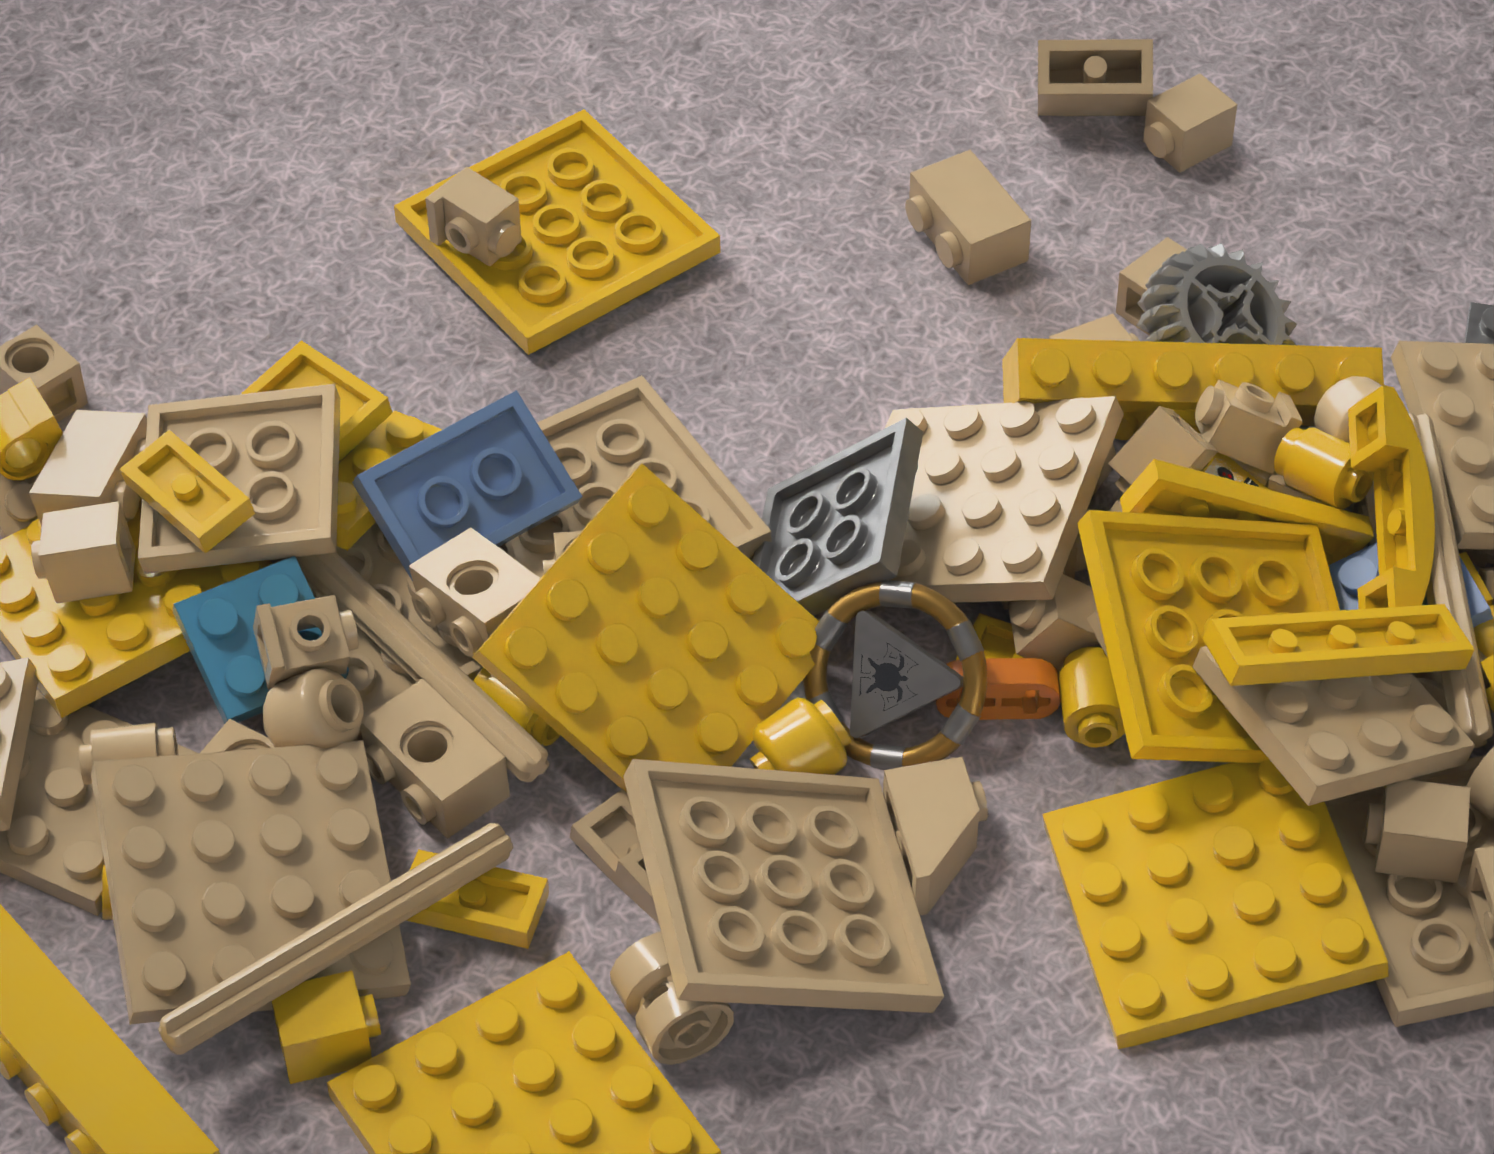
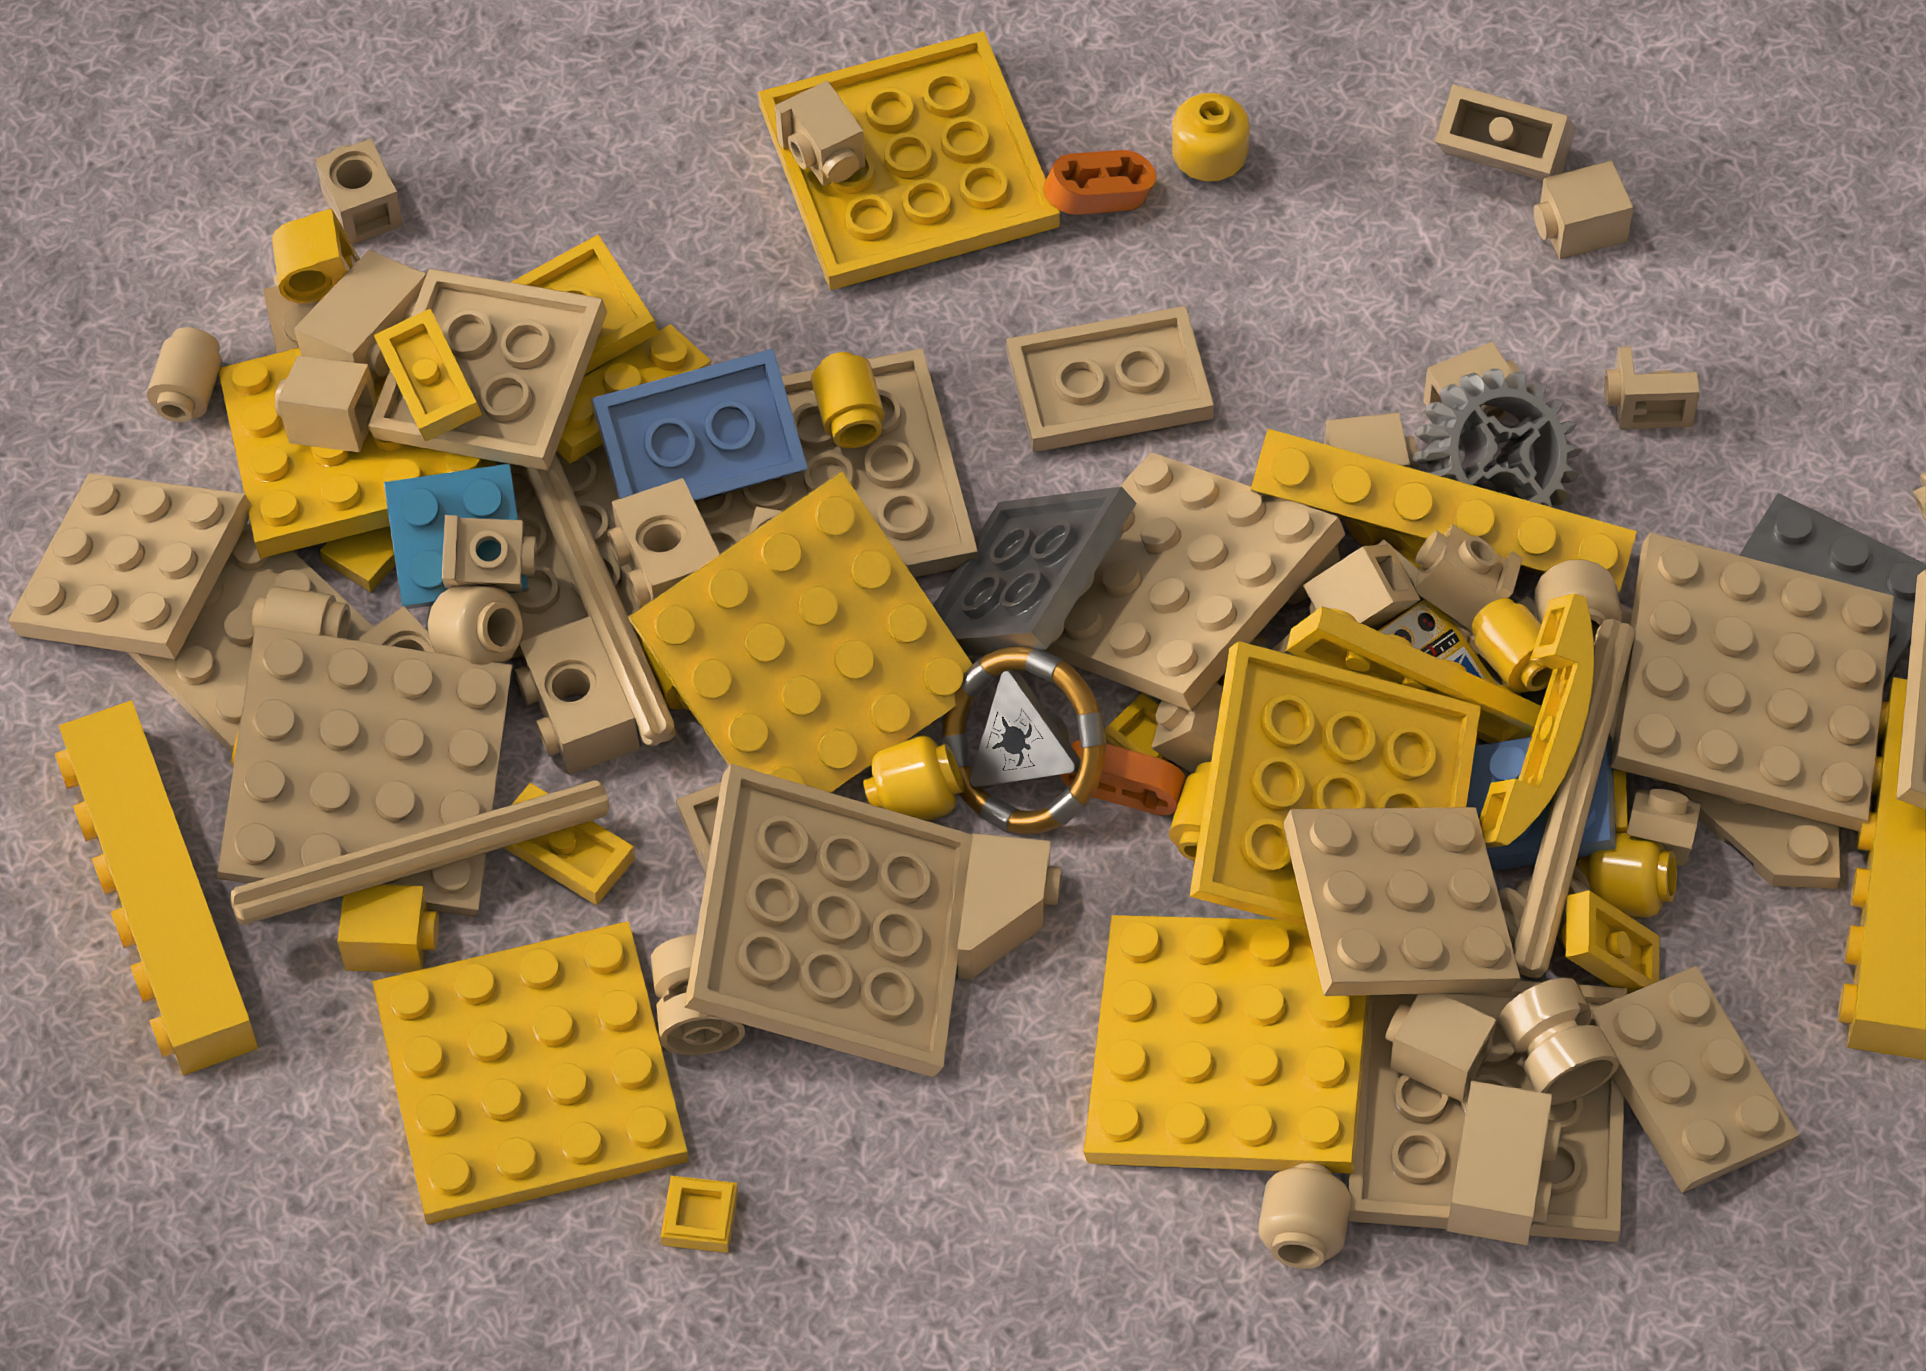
camera: 20 degrees right, 10 degrees up
tan brick [905,149,1031,285] -> none
yellow plate [1203,604,1475,686] -> none
none -> yellow tile [320,526,396,592]
none -> yellow brick [811,352,885,448]
none -> tan plate [1006,306,1214,452]
none -> orange beam [1043,150,1157,215]
none -> yellow head [1172,92,1250,182]
none -> tan head [1258,1163,1351,1269]
none -> tan bracket [1604,346,1700,429]

